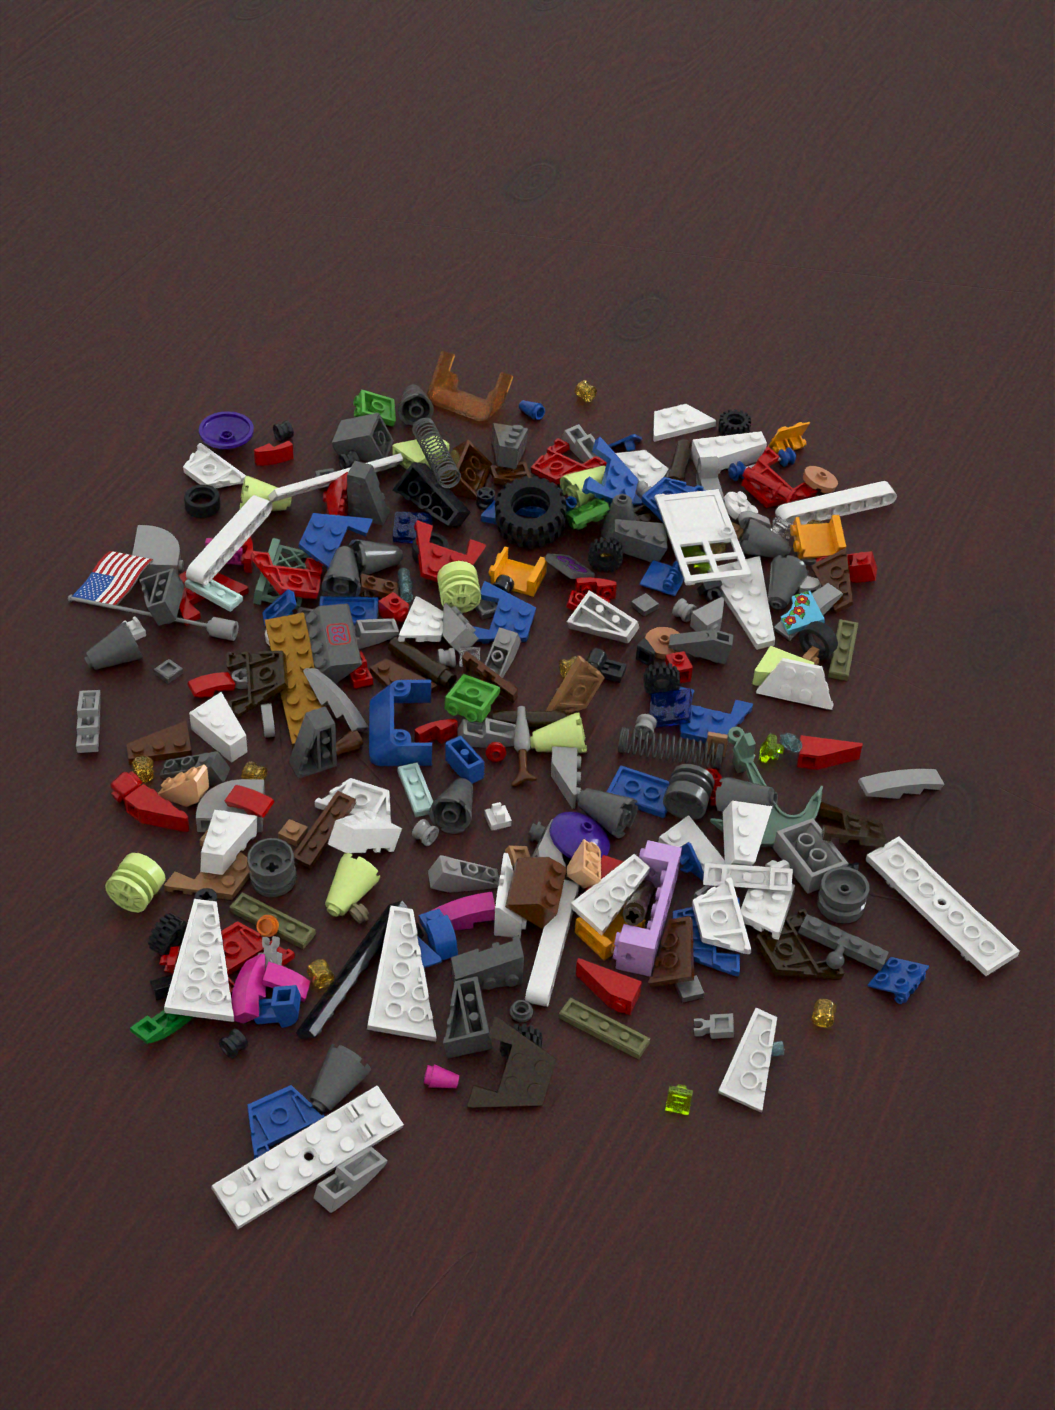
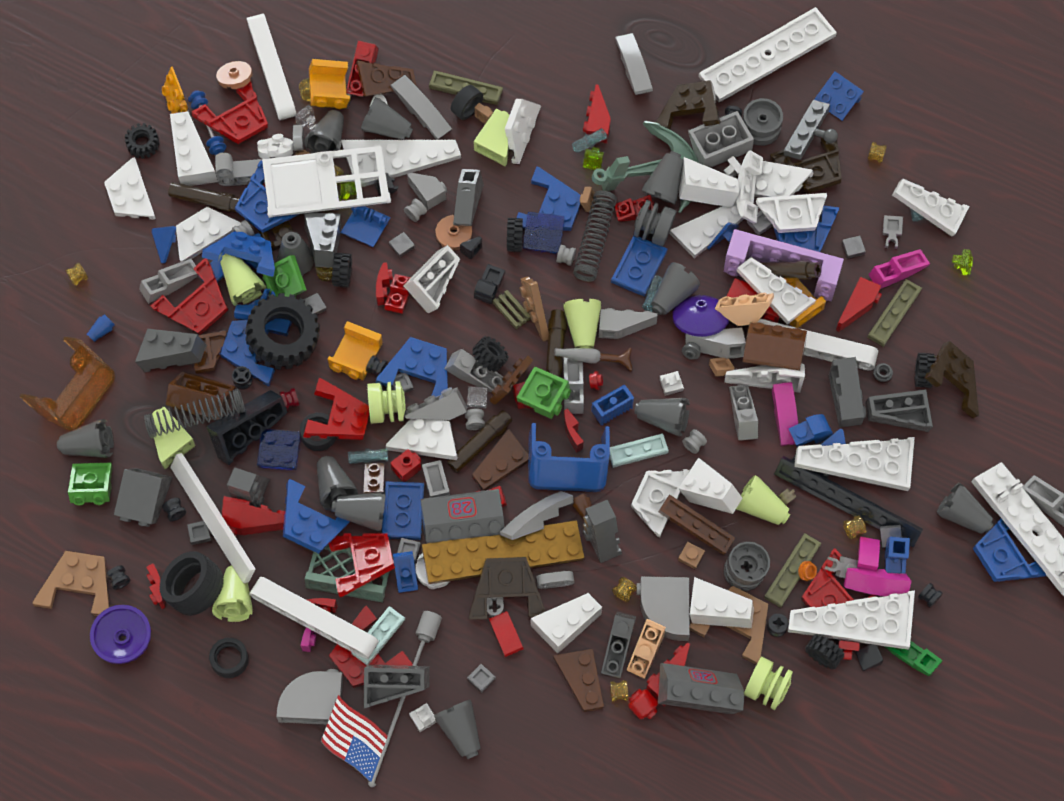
camera: 85 degrees left, 20 degrees up
light grey slope [76,690,101,753] -> none
white wing [183,443,246,489] -> none
red slope [224,785,275,818] -> none
dark pink cone [423,1064,459,1089] -> none
dark grey tile [545,553,596,579] -> none
clear yellow wheel [559,656,577,678] -> none
reddish brown wing [648,916,694,987] -> none
red brick [665,651,693,684] -> none
red pin [743,466,797,504] -> none
medium azure tile [781,591,825,635] -> none
none -> medium nougat wing [33,551,109,616]
none -> black tyre [159,551,224,616]
none -> dark red wheel [279,388,300,410]
none -> flat silver tile [304,293,327,315]
none -> black tyre [472,336,509,372]
none -> dark grey slope [658,663,744,714]
none -> dark pink slope [868,249,930,289]
none -> flat silver tile [880,525,902,547]

